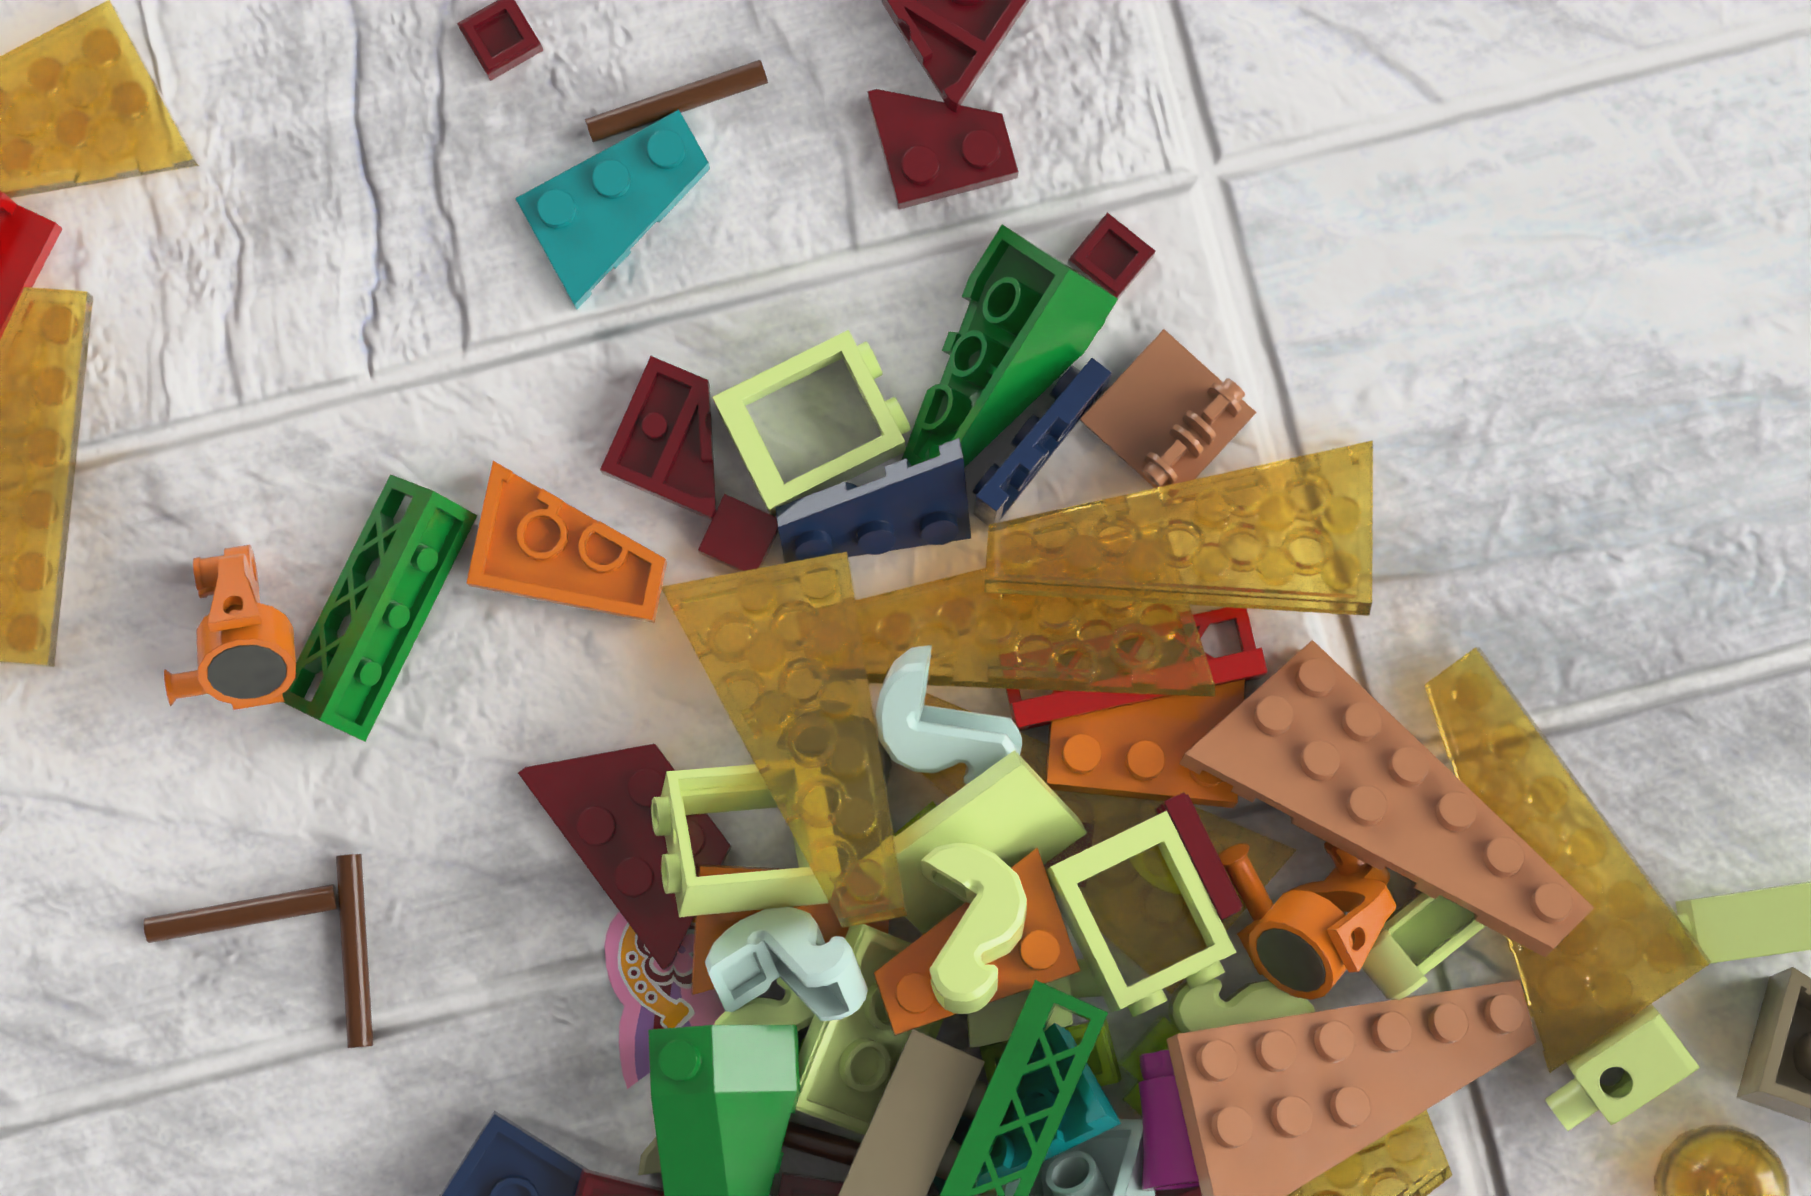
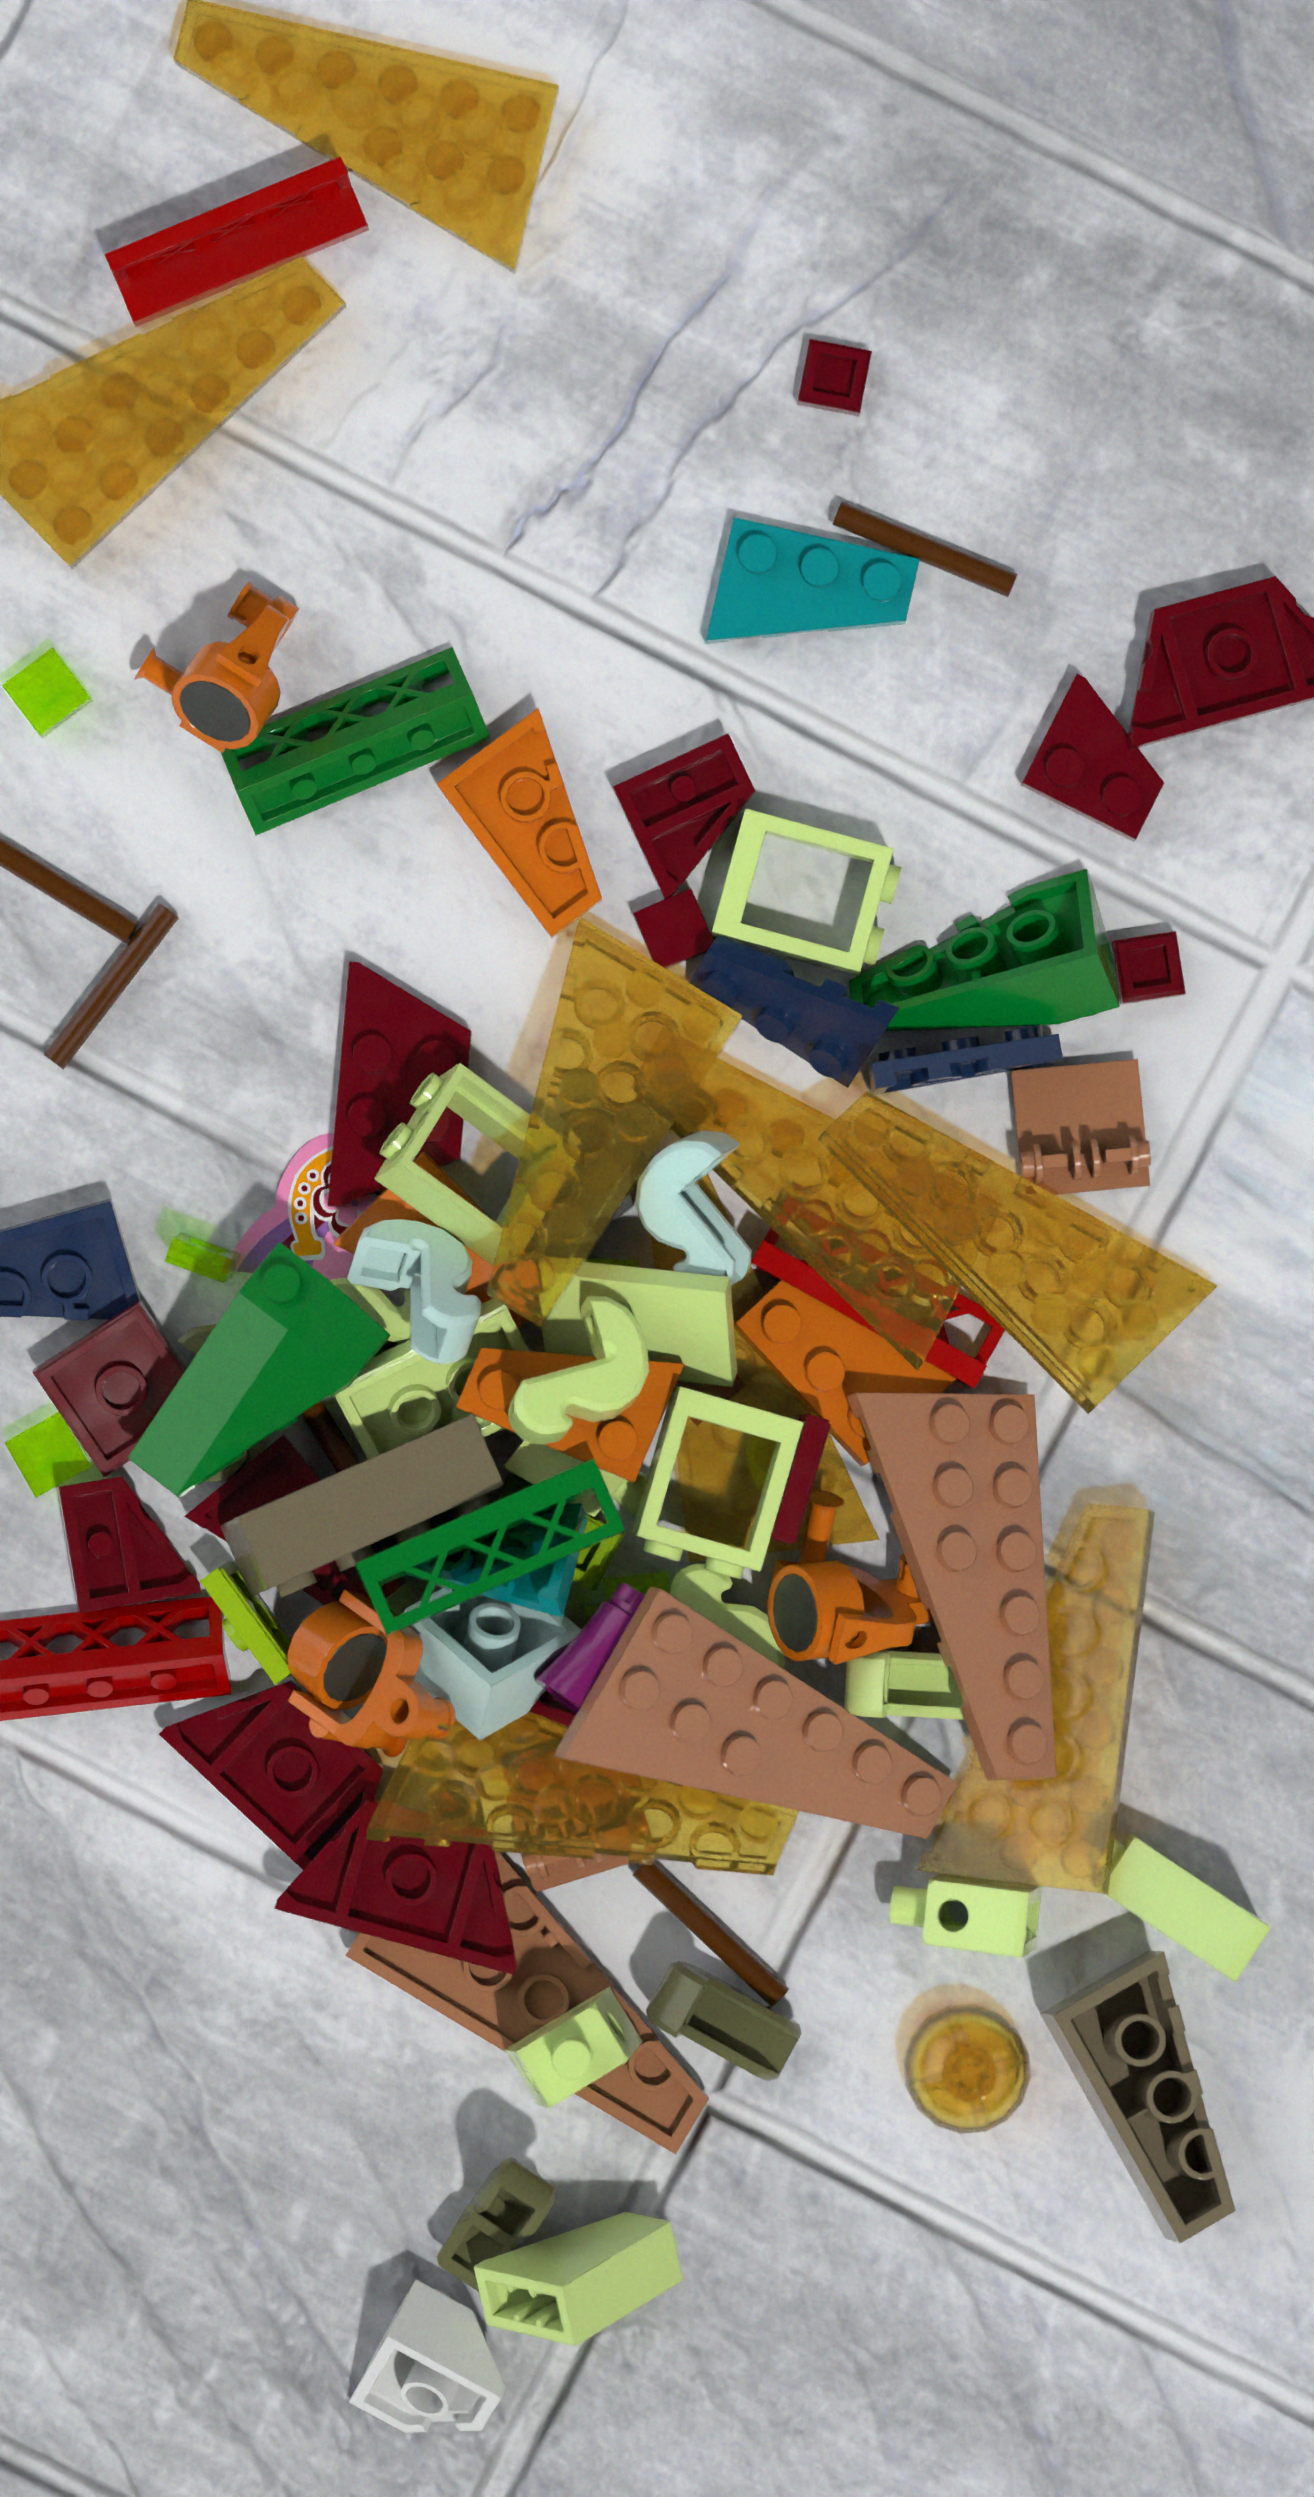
camera: 40 degrees right, 5 degrees up
none -> clear neon green tile [2,647,93,739]
none -> clear neon green tile [164,1232,241,1284]

